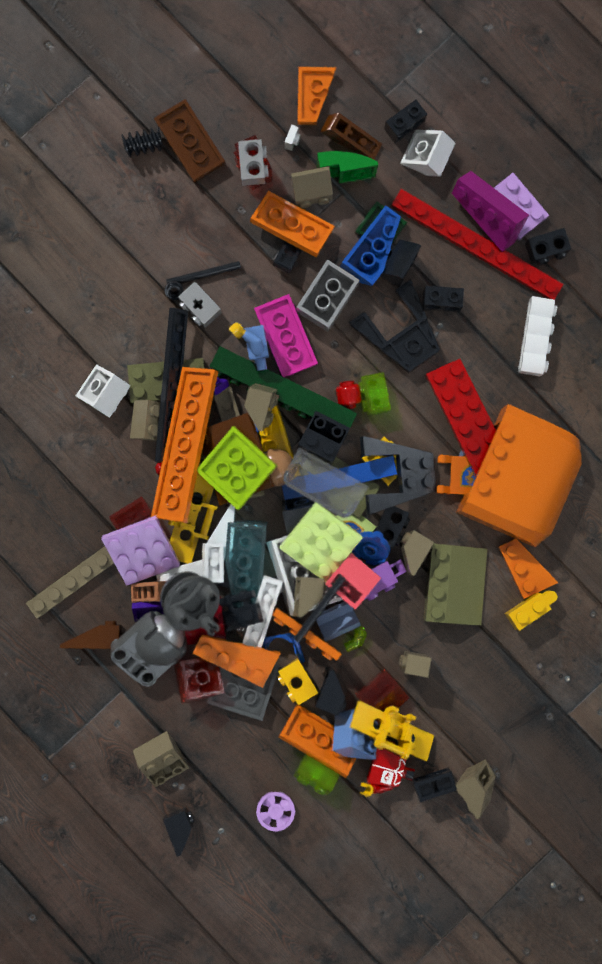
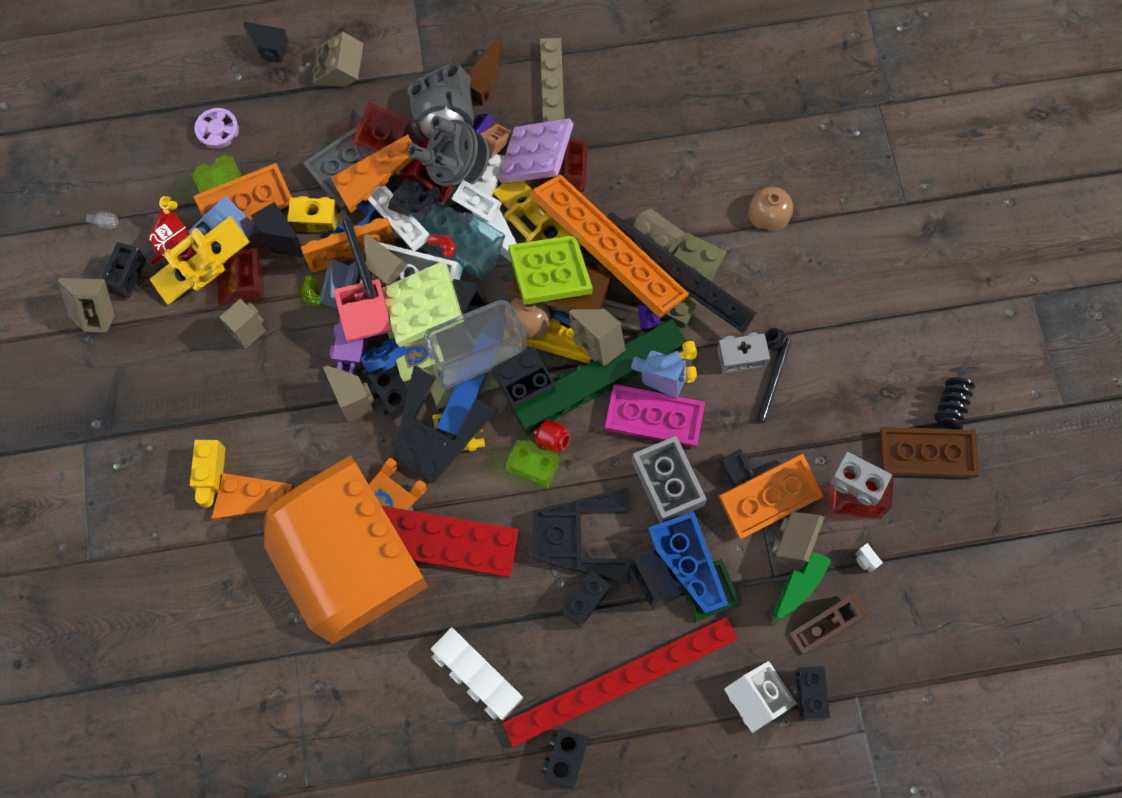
camera: 130 degrees right, 15 degrees down
white slope [76,364,130,418] -> none
orange wing [298,67,336,125] -> none
olive slope [423,544,487,626] -> none
magenta wedge [452,171,529,252] -> none
lavender plate [494,173,549,240] -> none
none -> clear cylinder [86,211,119,230]
none -> red arm [428,234,456,257]
none -> medium nougat cylinder [748,186,793,232]

